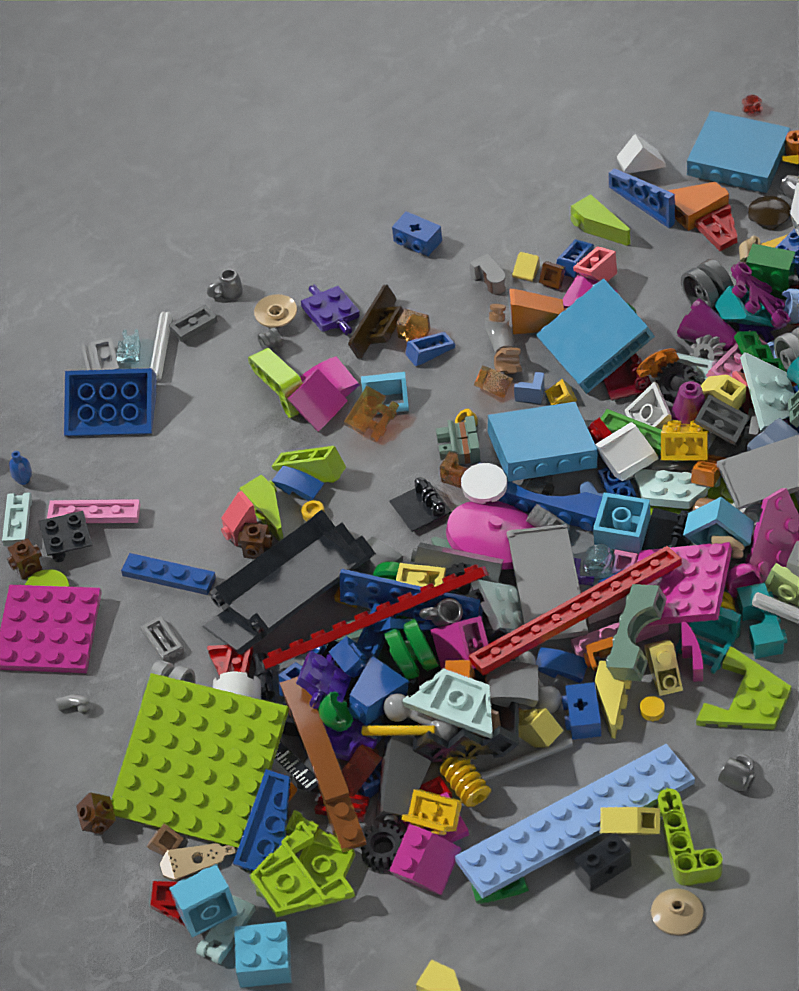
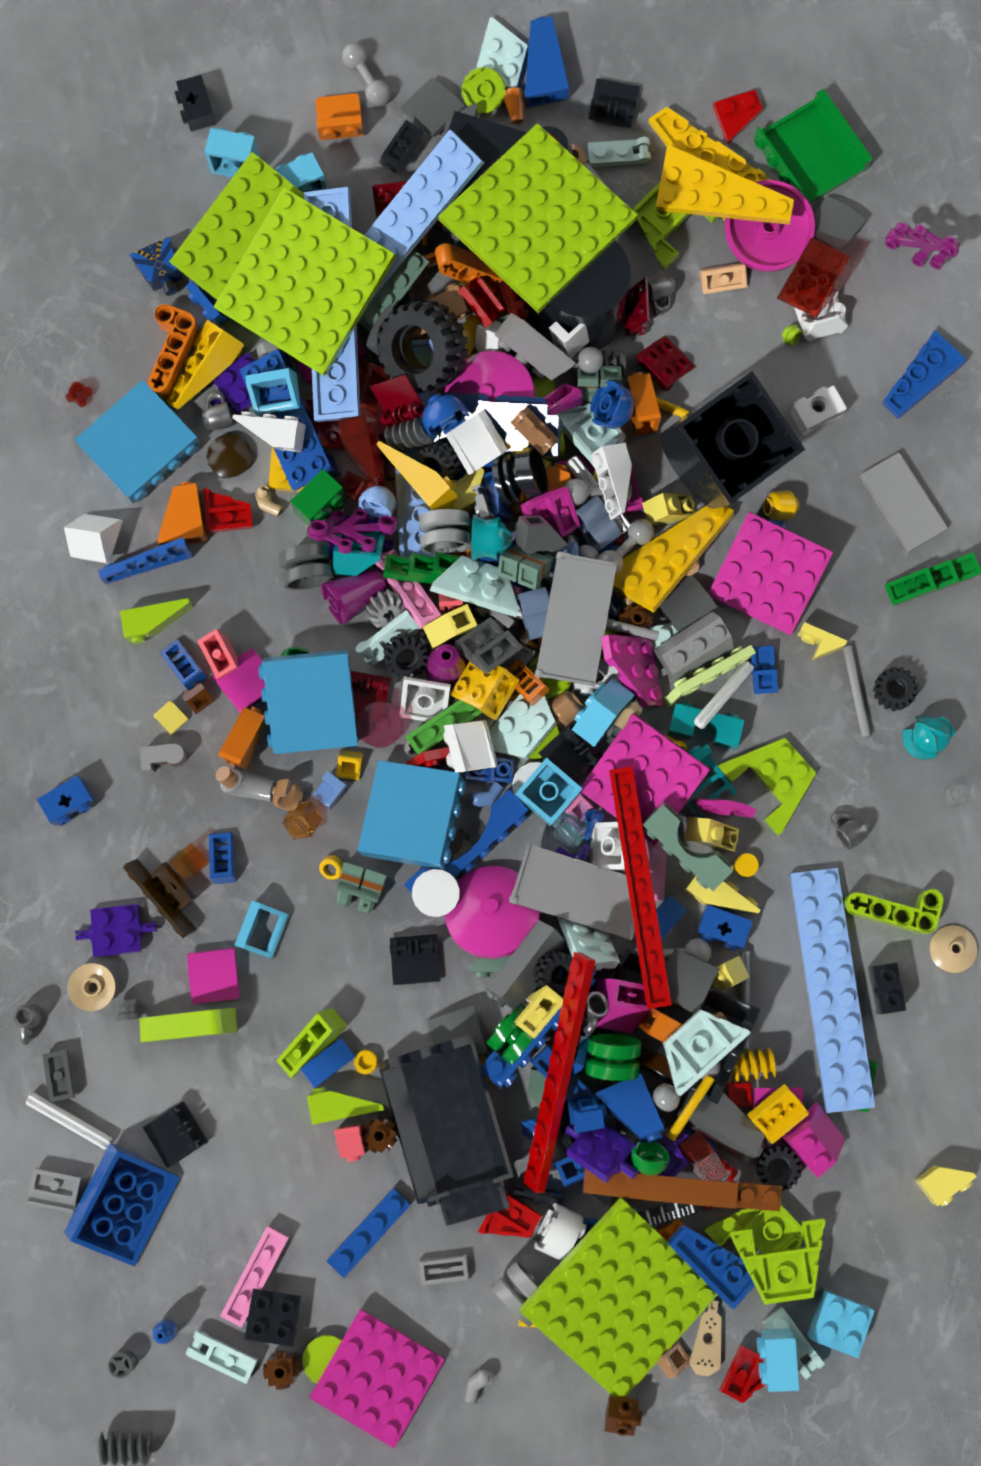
camera: 70 degrees left, 30 degrees up
clear light blue plate [116,329,141,363] -> none
dark pink slope [287,368,348,432] -> none
clear orange plate [344,386,399,442] -> none
clear orange panel [439,451,468,489] -> none
light grey hinge [526,504,570,532] -> none
orange bracket [583,636,613,672] -> none
light yellow slope [600,807,660,836] -> none
orange dish [636,348,679,378] -> none
dark pink hair [725,564,763,598] -> none
none -> black hinge [142,1101,209,1169]
none -> clear pink tile [356,701,403,748]

